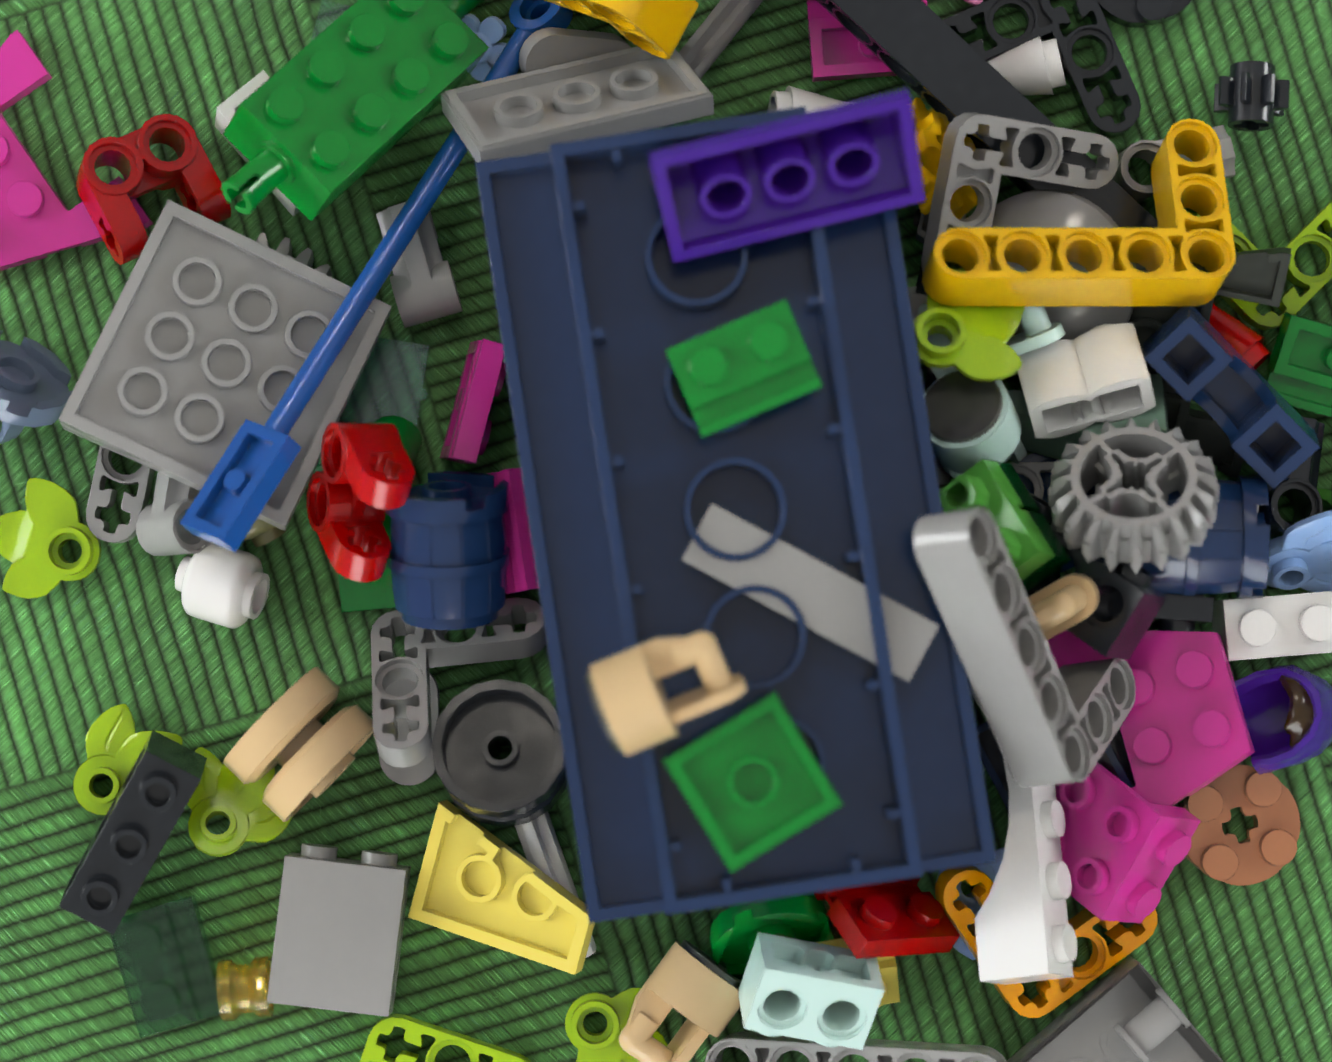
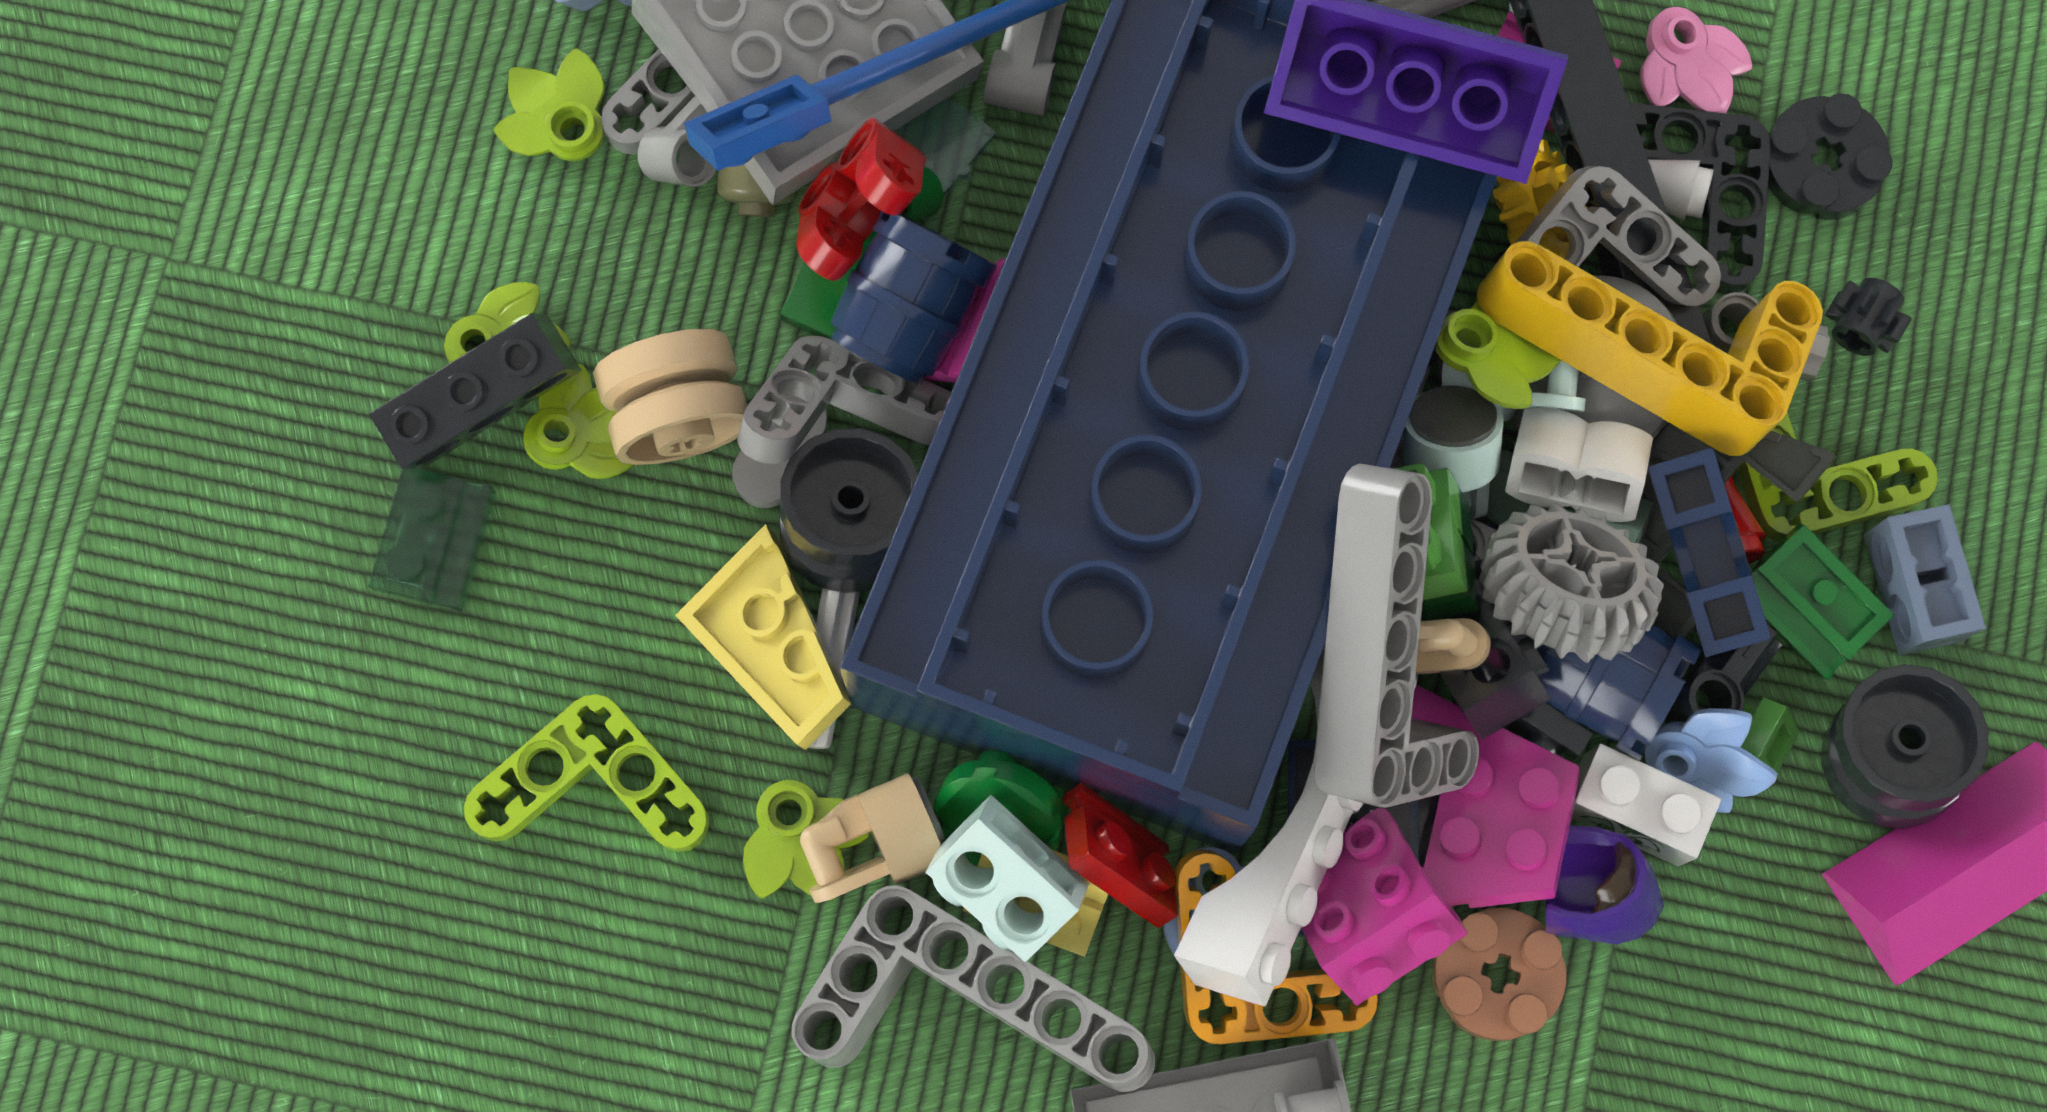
camera: 30 degrees right, 10 degrees down
white head [175,543,270,629] -> none
clear yellow wheel [216,956,274,1022] -> none
light grey brick [267,843,411,1017] -> none
dark pink plate [440,339,506,464] -> none
tan piece [585,631,747,757] -> none
green plate [662,691,843,873] -> none
green plate [665,299,823,439] -> none
light grey tile [681,503,940,682] -> none

